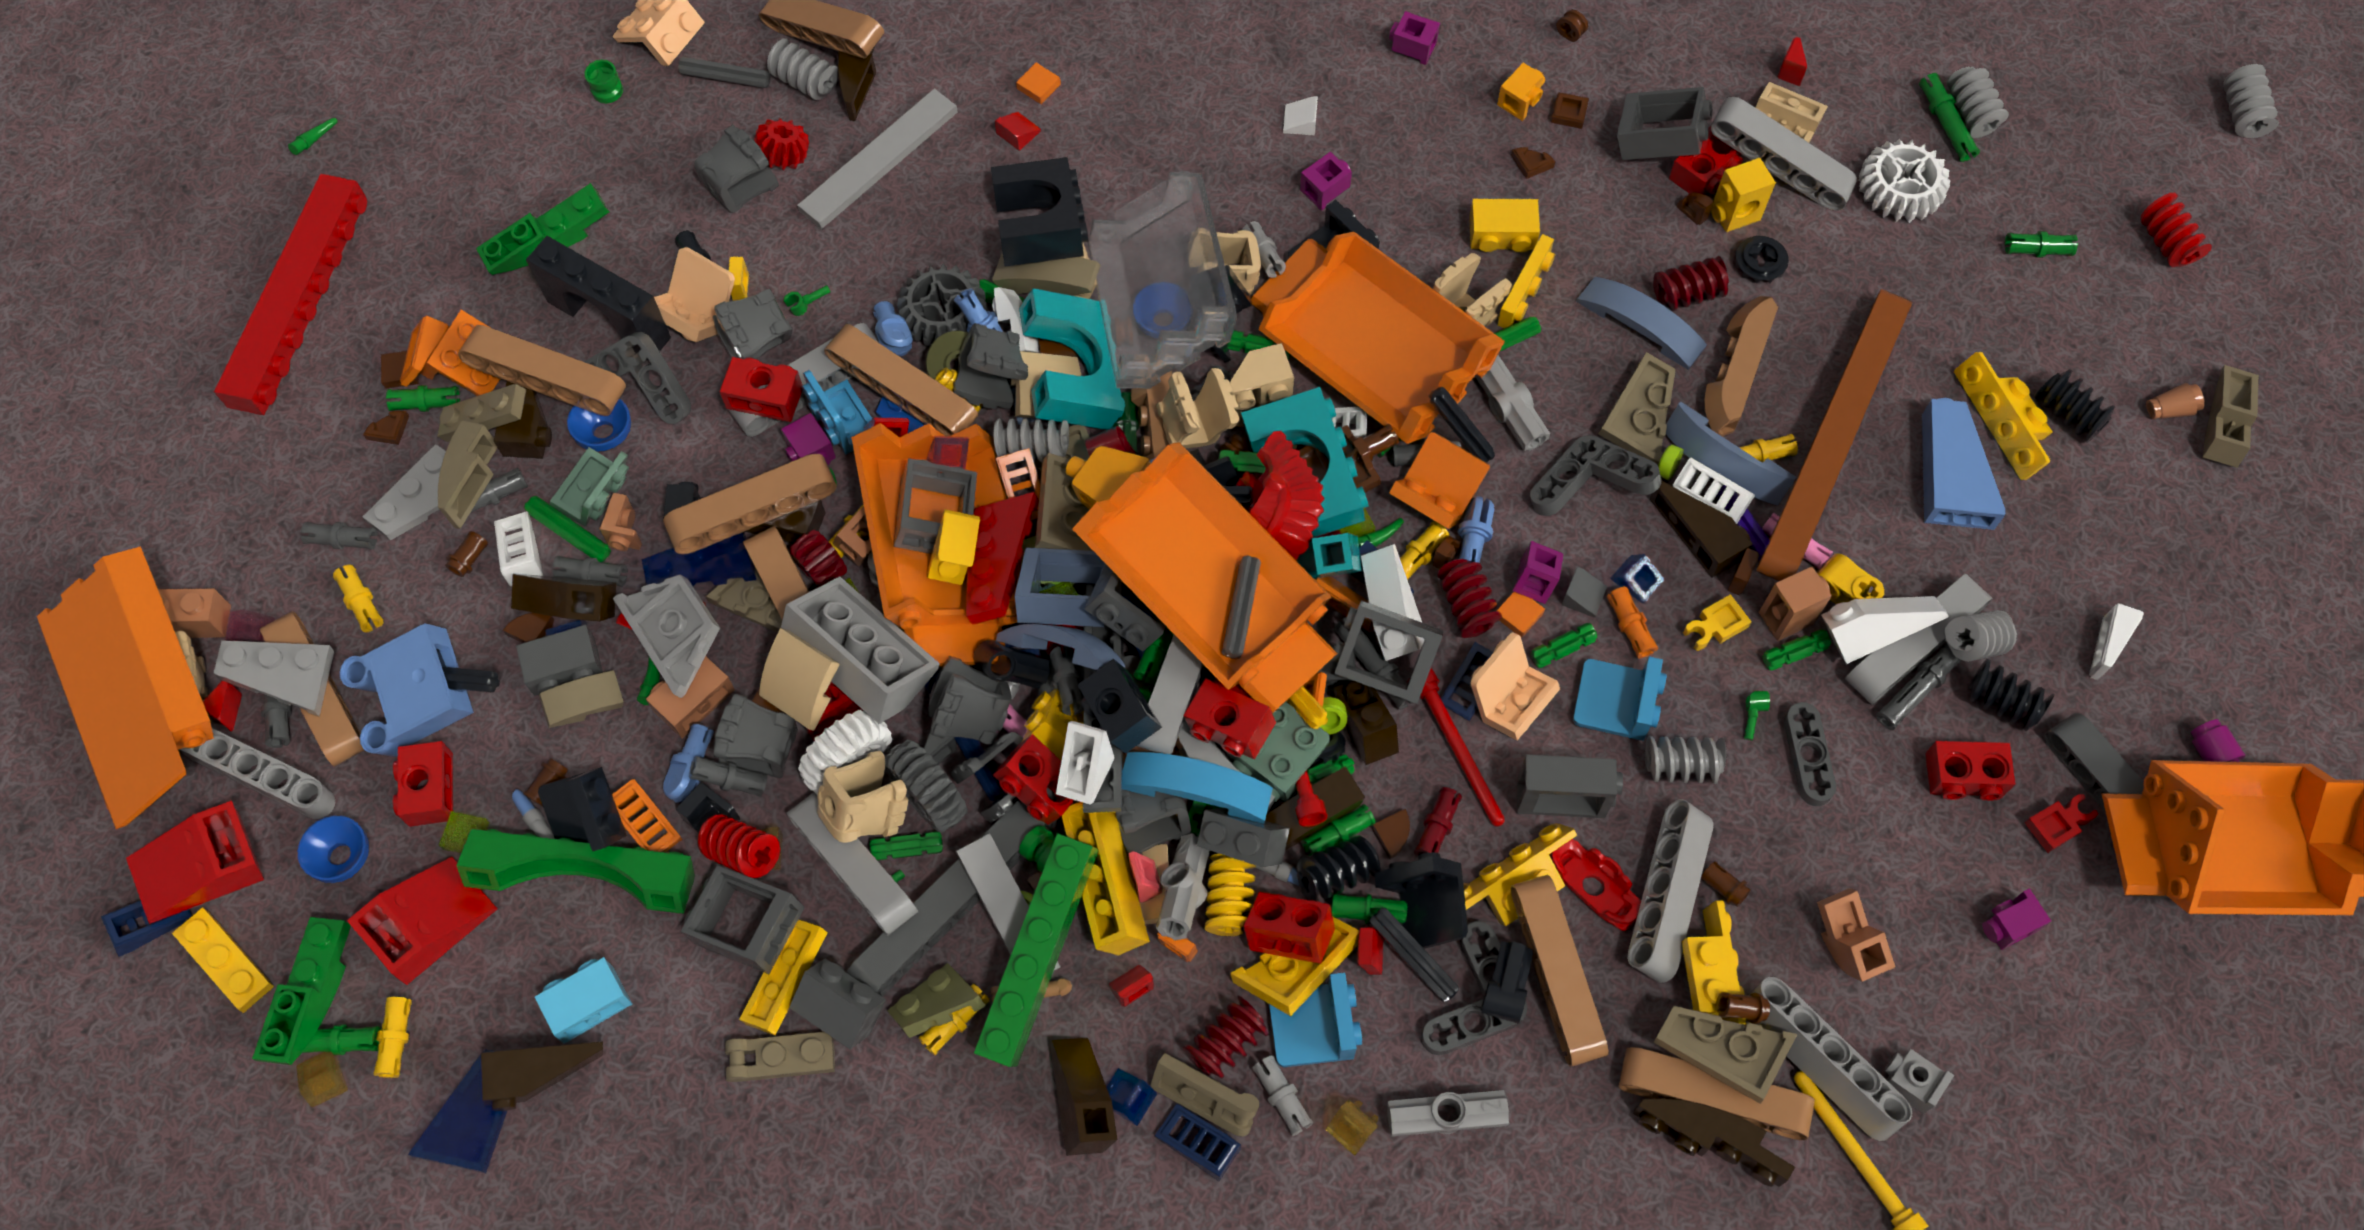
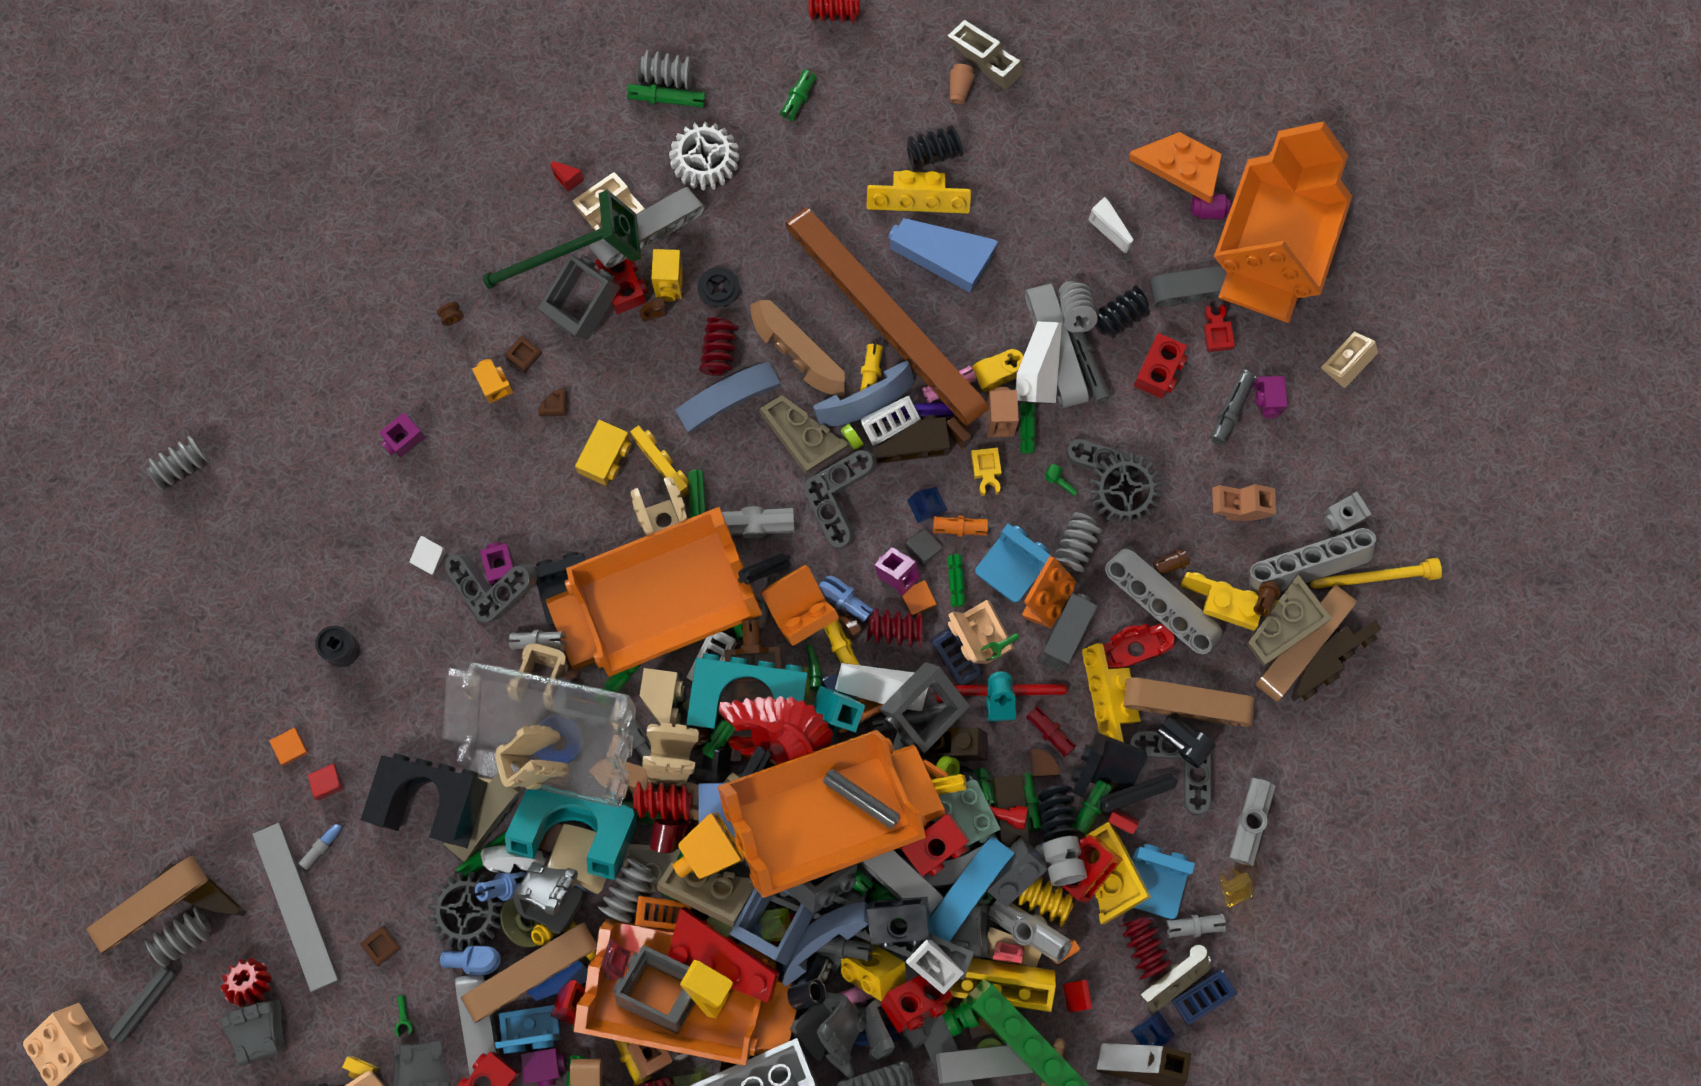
camera: 70 degrees left, 10 degrees up
none -> light grey piece [299,824,342,870]
none -> black wheel [315,625,360,667]
none -> reddish brown tile [360,926,401,967]
none -> dark grey beam [445,553,537,622]
none -> dark green tile [483,189,641,289]
none -> tan piece [495,725,569,790]
none -> red piece [633,781,693,821]
none -> green hand [981,633,1019,661]
none -> teal piece [986,671,1016,722]
none -> orange bracket [1022,556,1077,629]
none -> light grey wheel [1042,836,1087,886]
none -> dark grey gear [1090,451,1163,524]
none -> orange wing [1129,132,1222,204]
none -> dark grey pin [1209,370,1256,446]
none -> tan slope [1321,331,1378,388]

